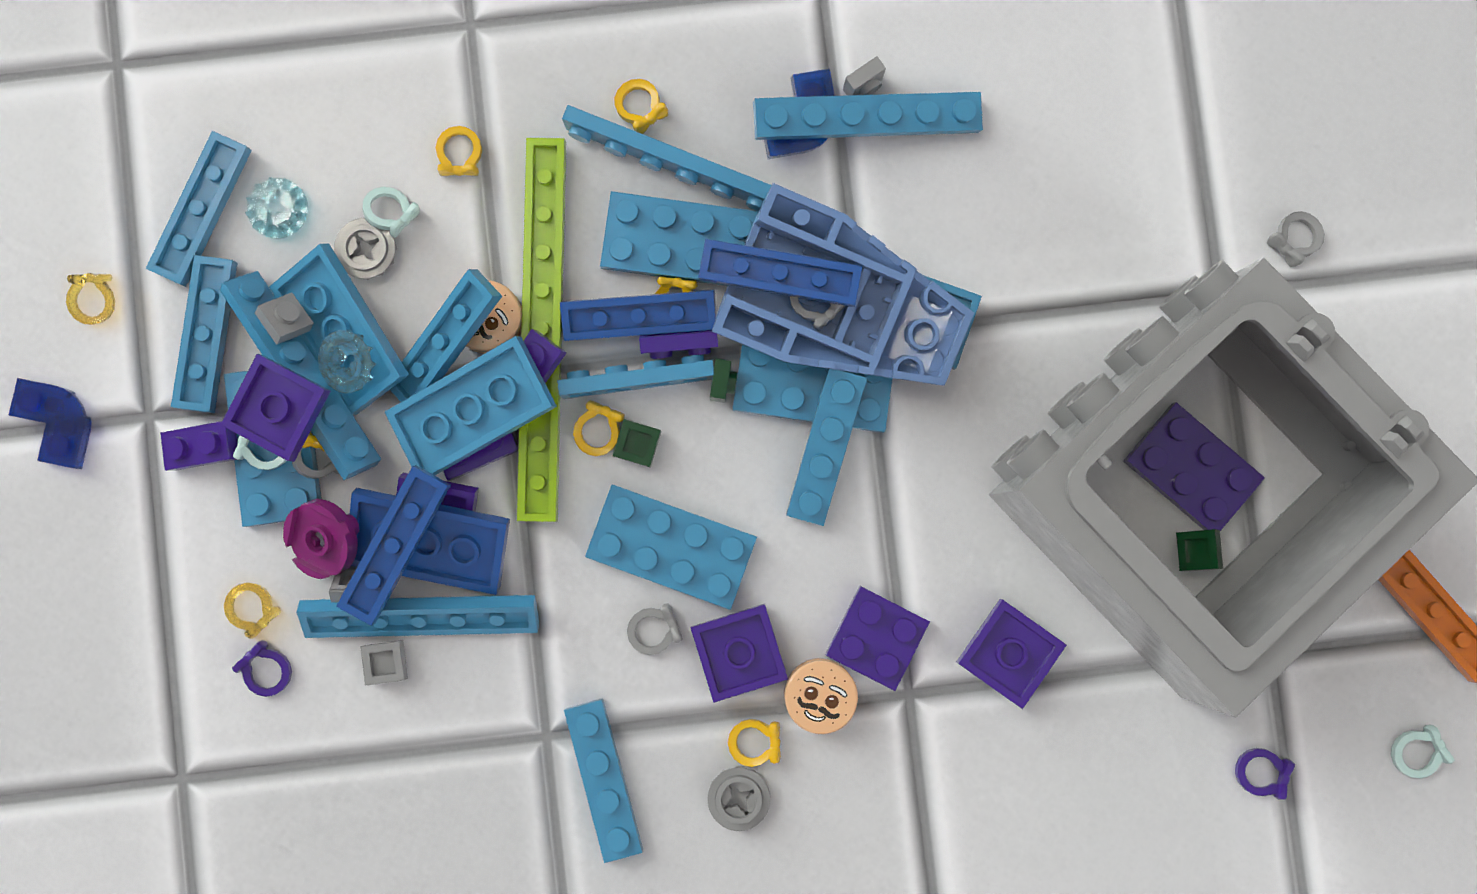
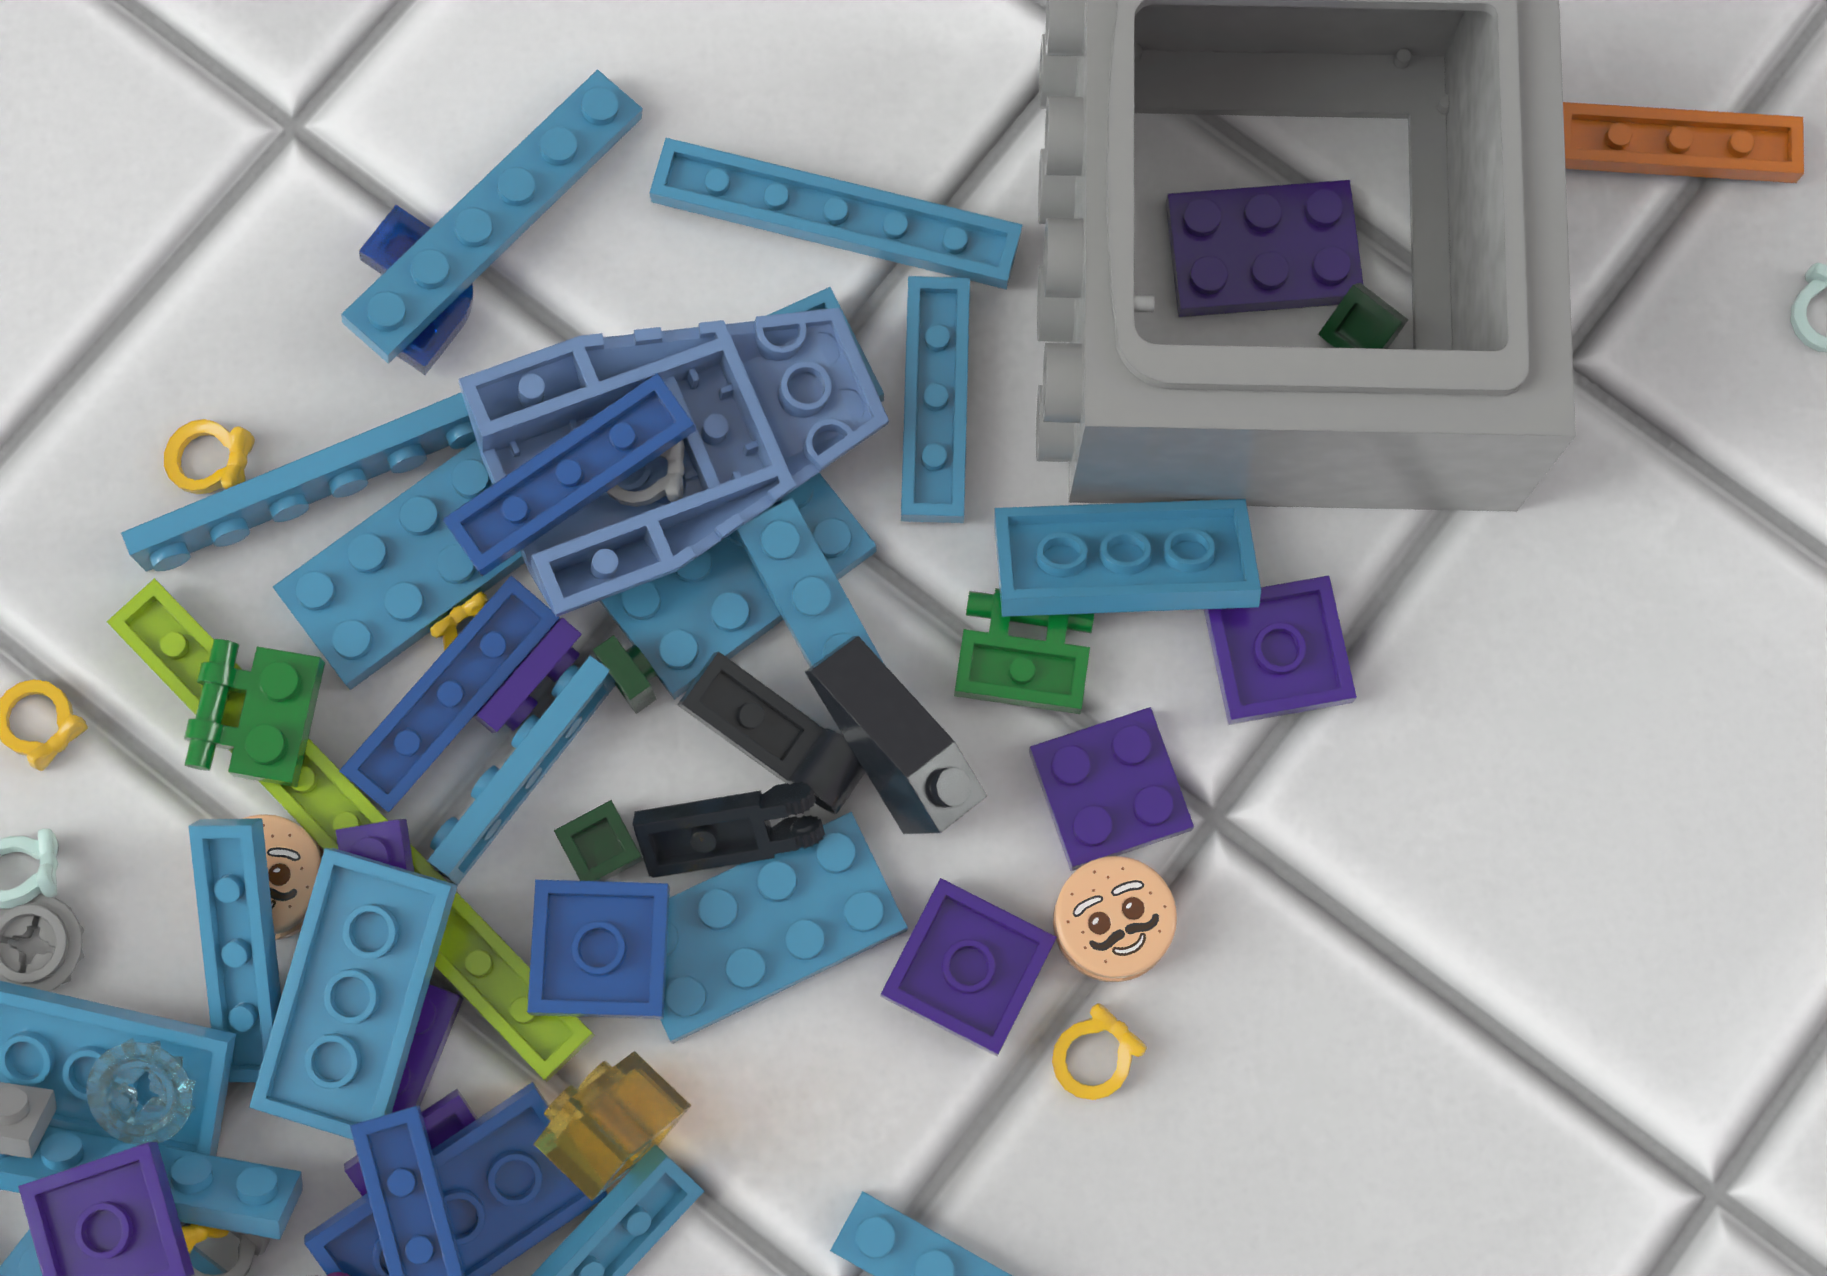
camera: 45 degrees left, 10 degrees down
yellow piece [573,400,625,456] -> none
light grey piece [627,603,683,655] -> none
light grey gear [708,766,770,831] -> none
light grey plate [843,56,886,95] -> none
dark purple piece [1235,748,1295,800] -> none
none -> green plate [184,639,325,787]
none -> blue plate [527,879,670,1019]
none -> clear yellow brick [534,1051,692,1201]
none -> black hinge [632,781,825,878]
none -> dark azure plate [649,138,1022,290]
none -> black plate [677,651,865,814]
none -> black slope [805,636,987,834]
none -> dark azure plate [901,276,970,523]
none -> green plate [954,588,1094,714]
none -> dark azure plate [994,499,1261,617]

